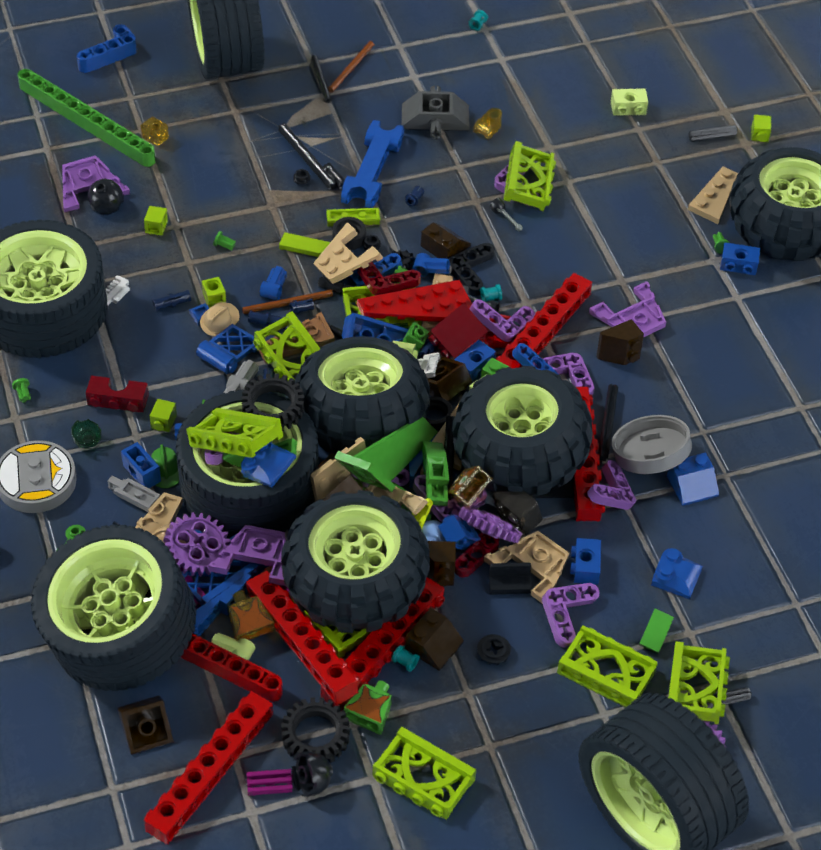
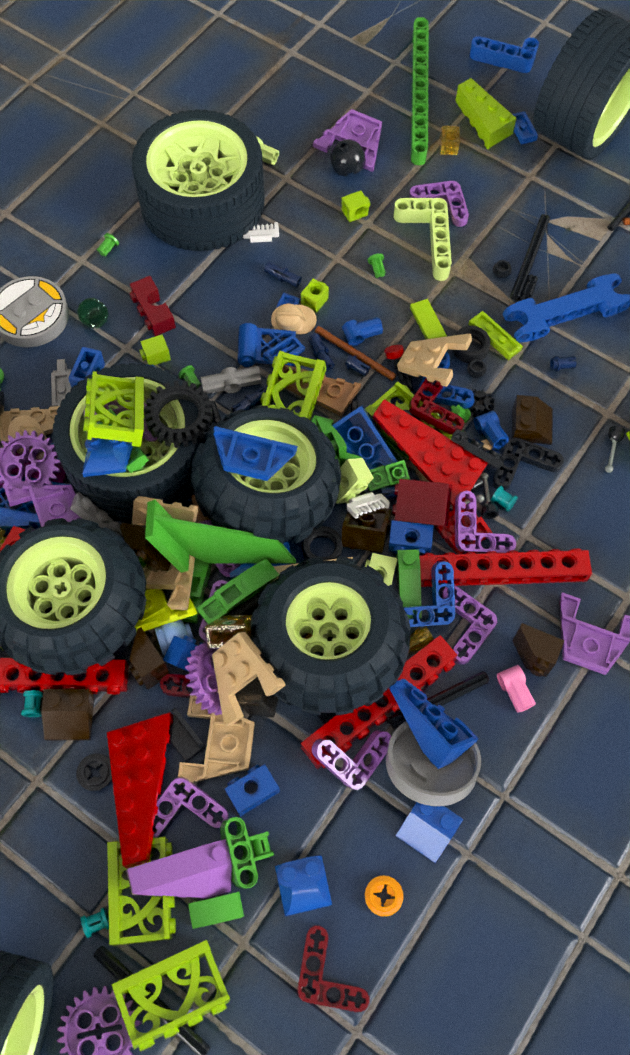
camera: 55 degrees right, 15 degrees up
none -> light grey hinge [70,492,122,536]
none -> teal bush [81,907,109,938]
none -> red wing [107,712,173,869]
none -> medium lavender wedge [126,839,232,899]
none -> tan wing [212,632,286,727]
none -> blue wing [213,426,298,481]
none -> bright green piece [220,817,274,889]
none -> blue tile [263,335,305,364]
none -> dark red beam [298,926,370,1012]
none -> light orange gear [365,876,403,916]
none -> red tile [384,345,404,359]
none -> blue wedge [389,679,478,769]
none -> yellowish green beam [394,198,452,281]
none -> medium lavender beam [409,181,469,227]
none -> black hinge [450,428,504,469]
none -> lime wedge [455,78,516,150]
none -> bright pink piece [497,665,536,713]
none -> blue plate [512,111,538,144]

